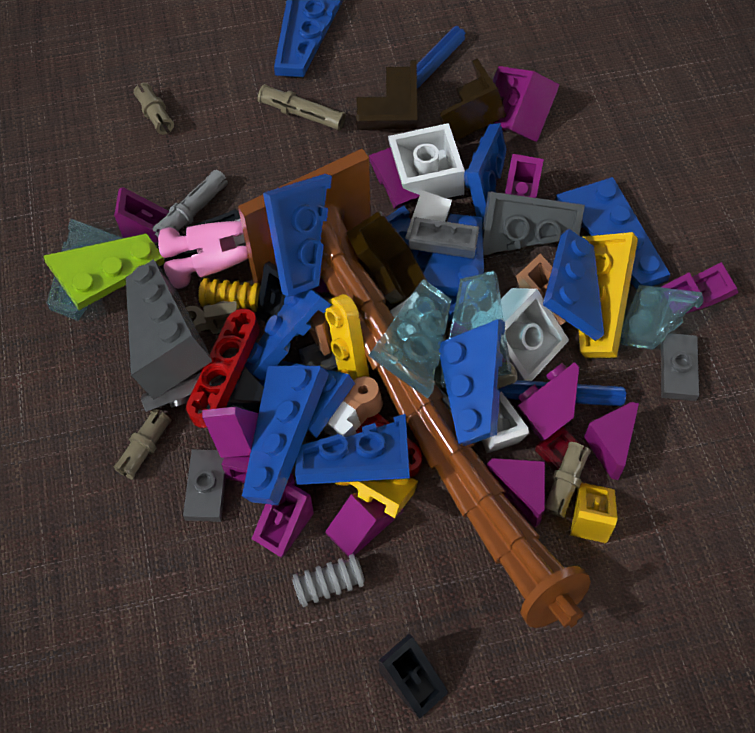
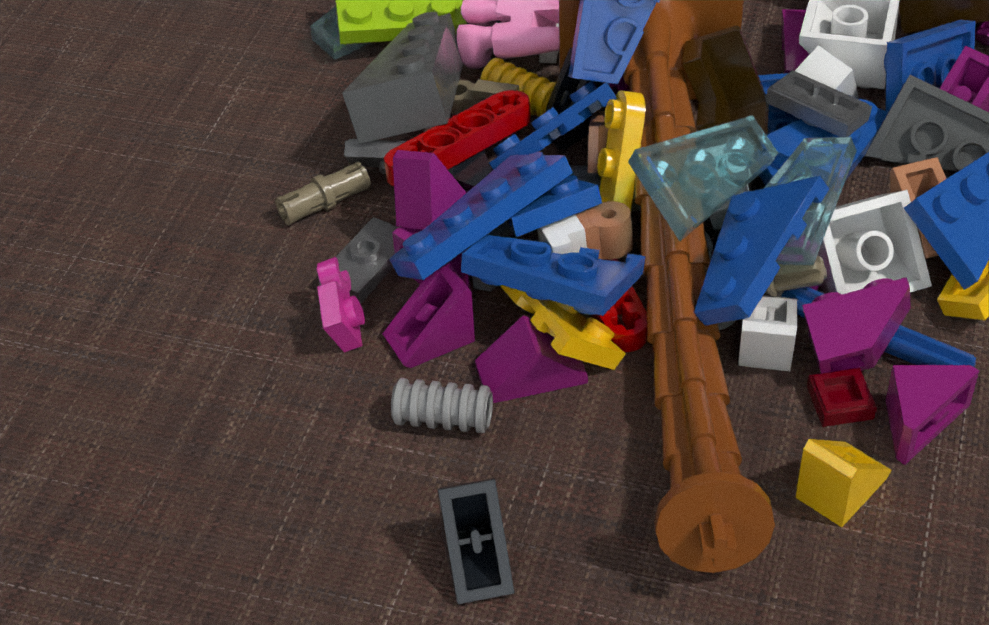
camera: 30 degrees right, 15 degrees down
magenta slope [487,458,545,527] -> none
dark tan pin [545,442,591,518] -> none
none -> dark pink plate [317,257,365,352]

